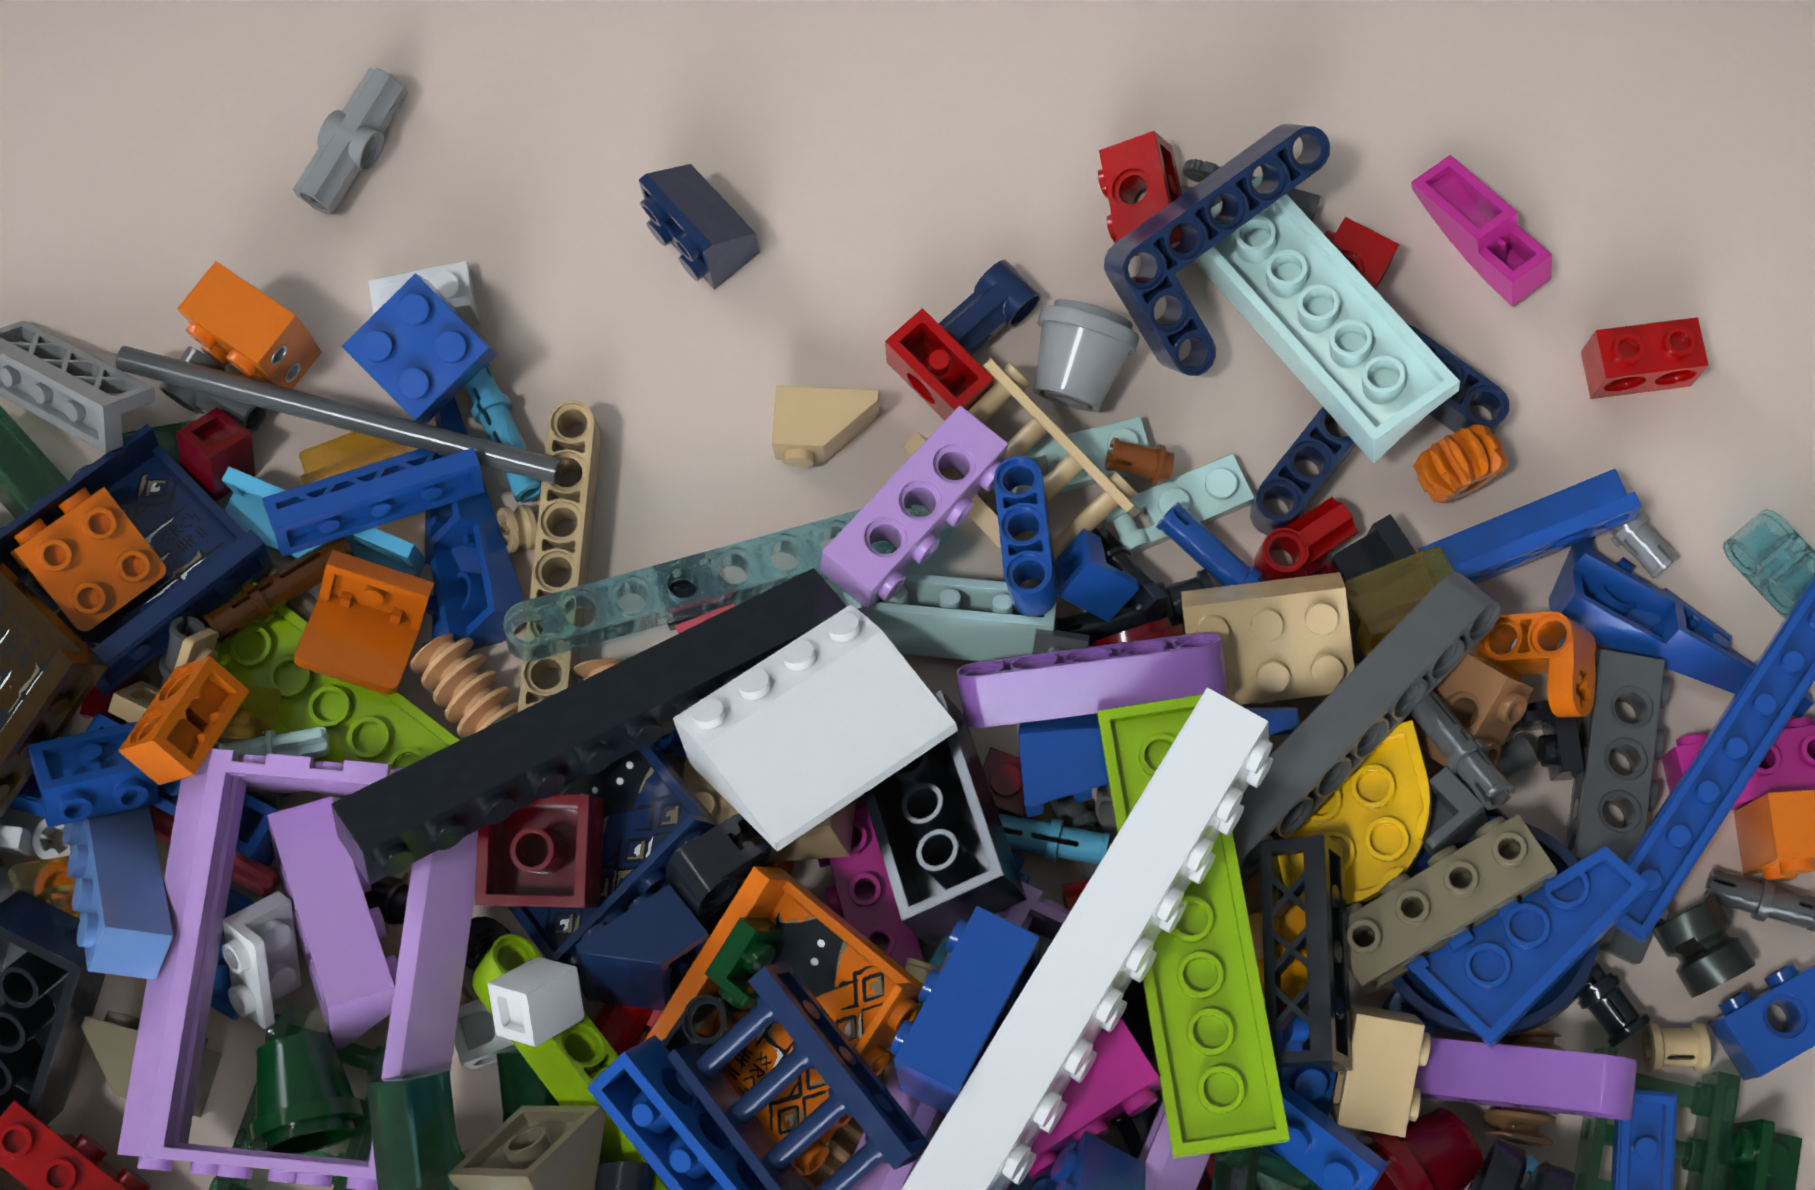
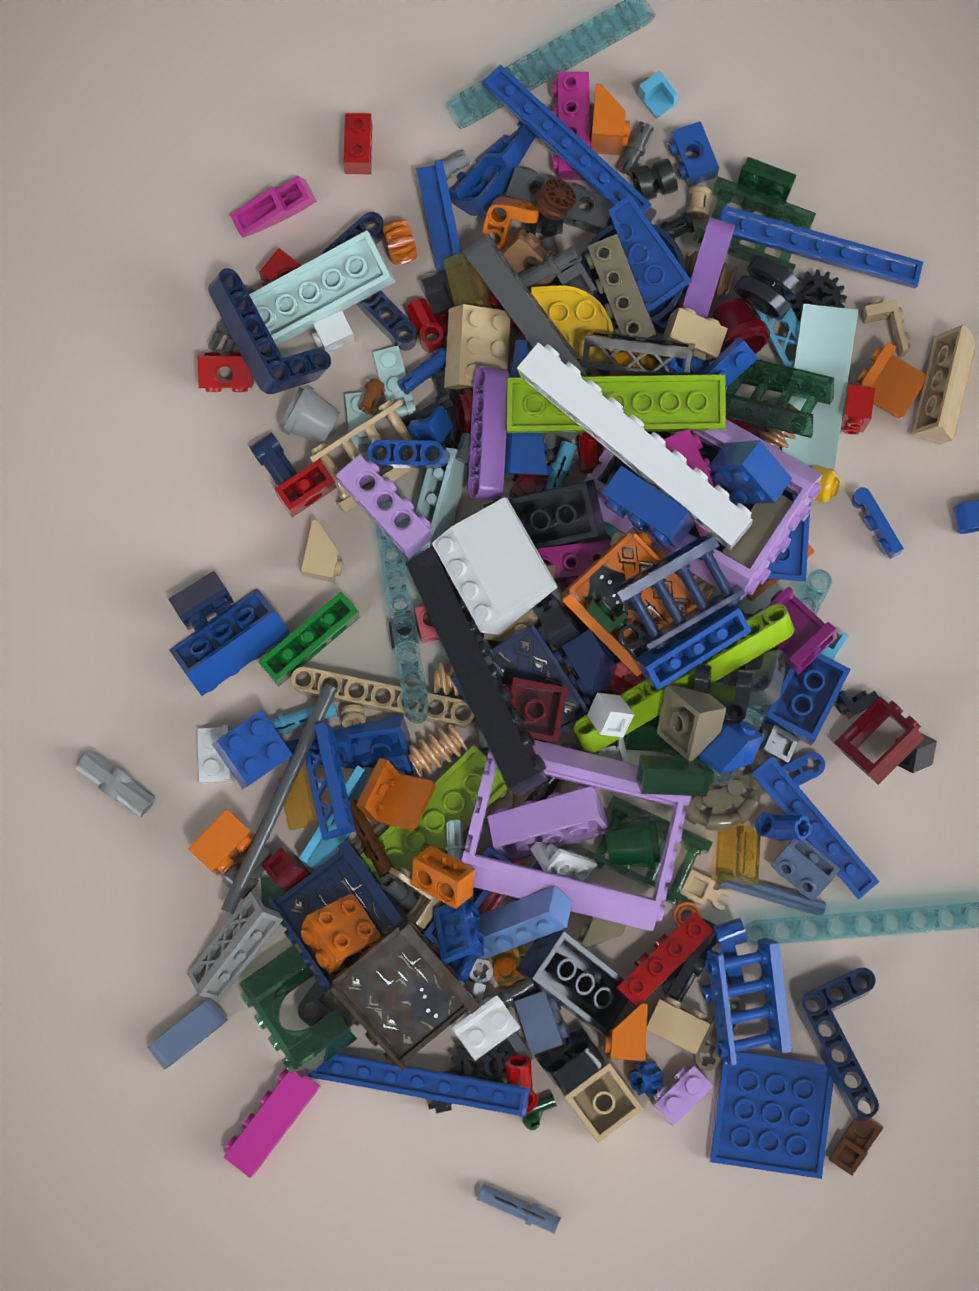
camera: 85 degrees left, 5 degrees up
none -> blue slope [169,588,291,696]
none -> green brick [258,592,360,687]
none -> white brick [312,311,355,353]
none -> copper wheel [534,178,576,221]

